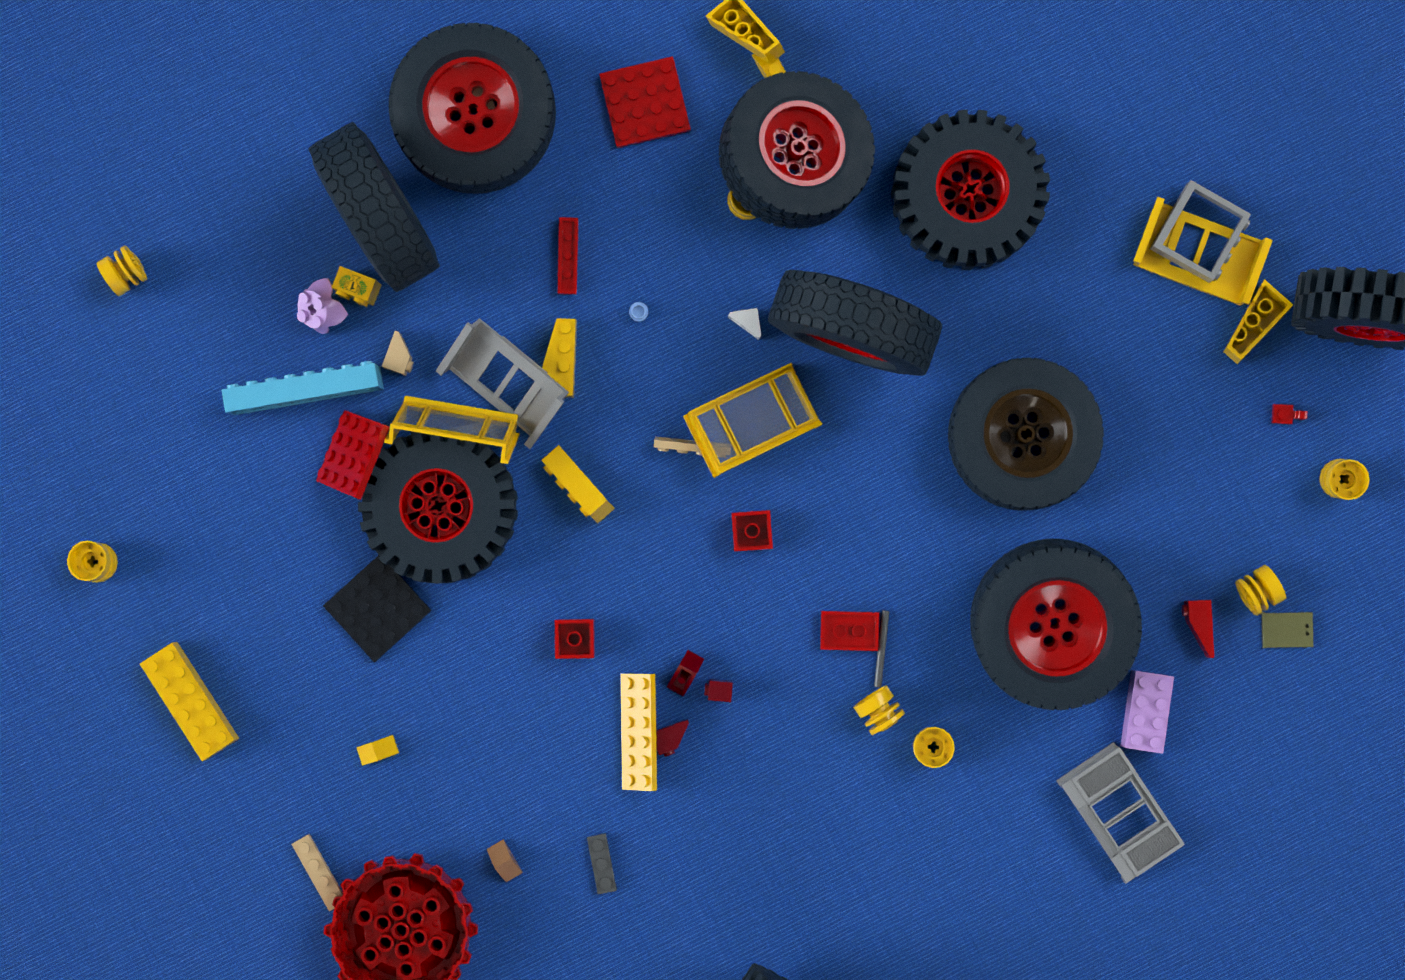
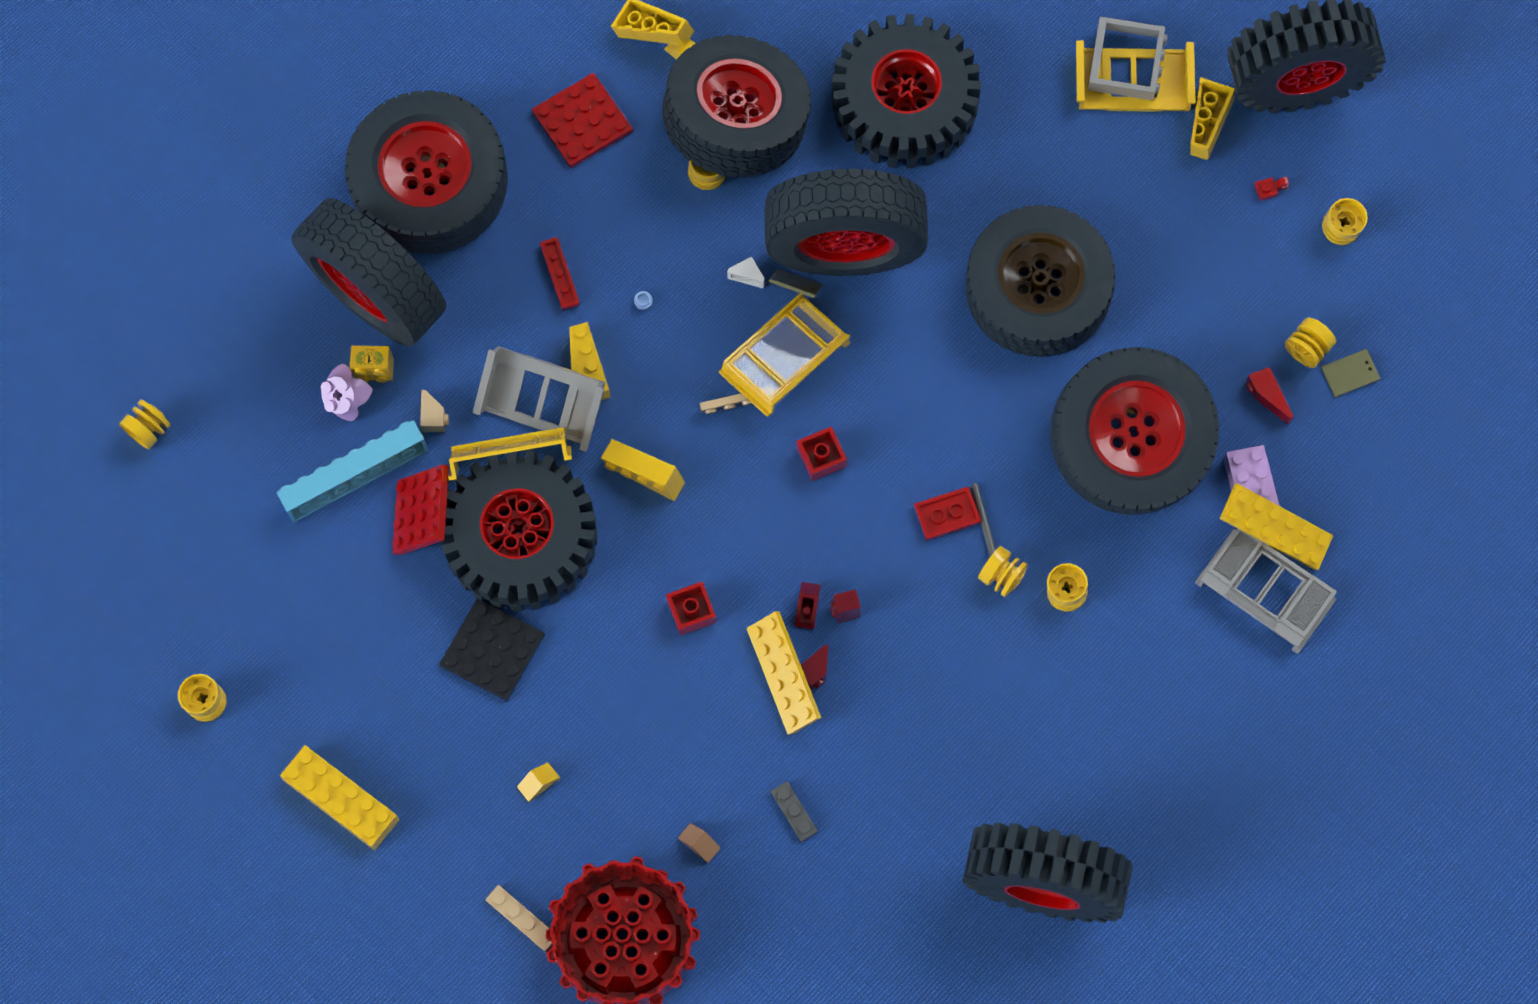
camera: 20 degrees left, 15 degrees down
none -> olive container [769,269,823,298]
none -> yellow plate [1220,484,1333,570]

